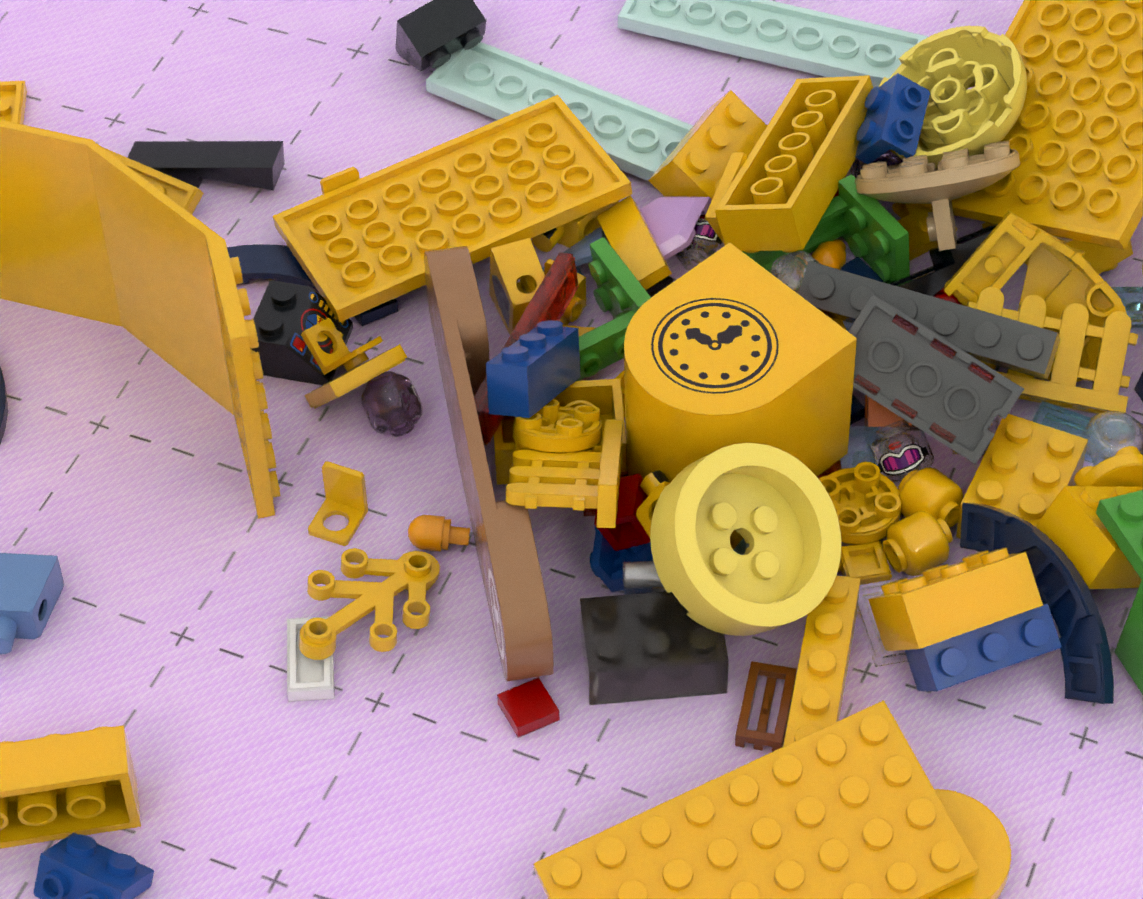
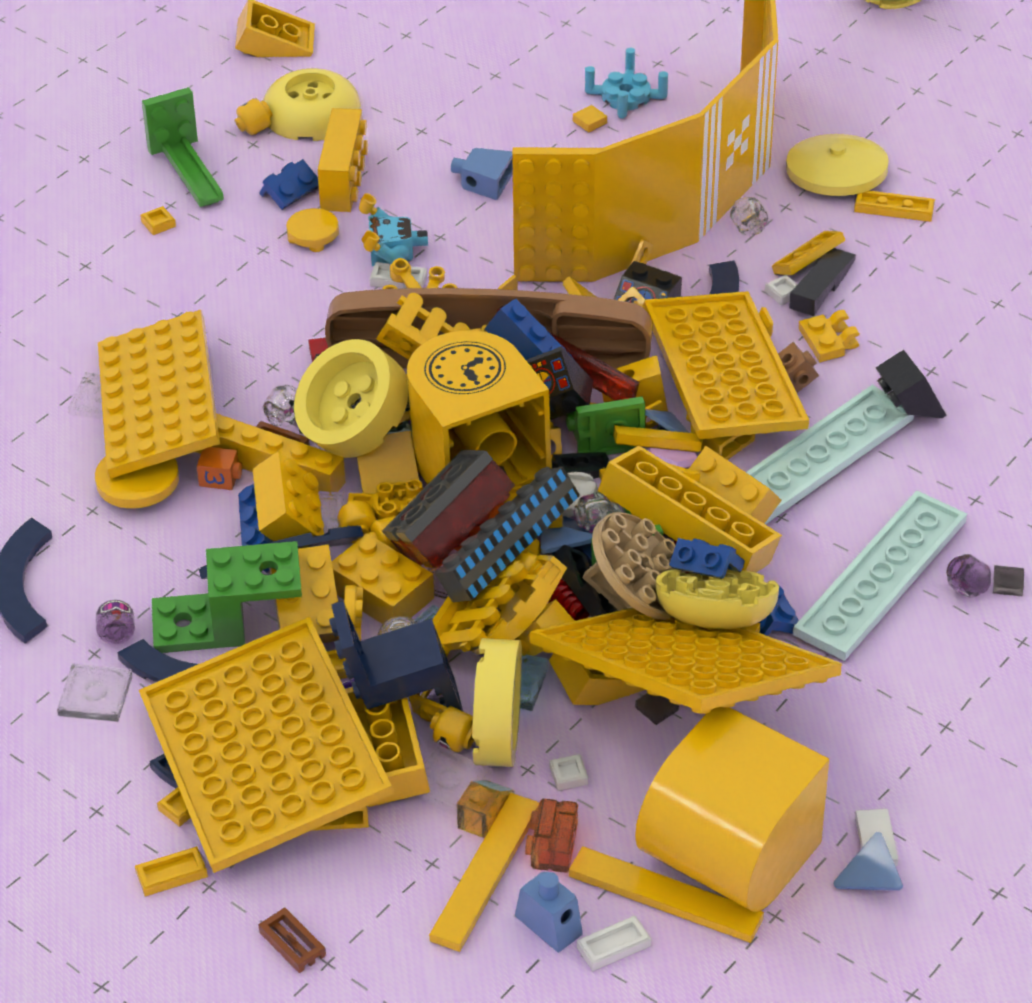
camera: 105 degrees right, 5 degrees down
none -> clear head [263,385,297,426]
none -> yellow tile [286,208,339,252]
none -> torso [359,193,428,266]
none -> black slope [526,346,593,420]
none -> white tile [765,275,798,305]
none -> medium nougat brick [778,342,819,393]
none -> yellow plate [799,310,860,363]

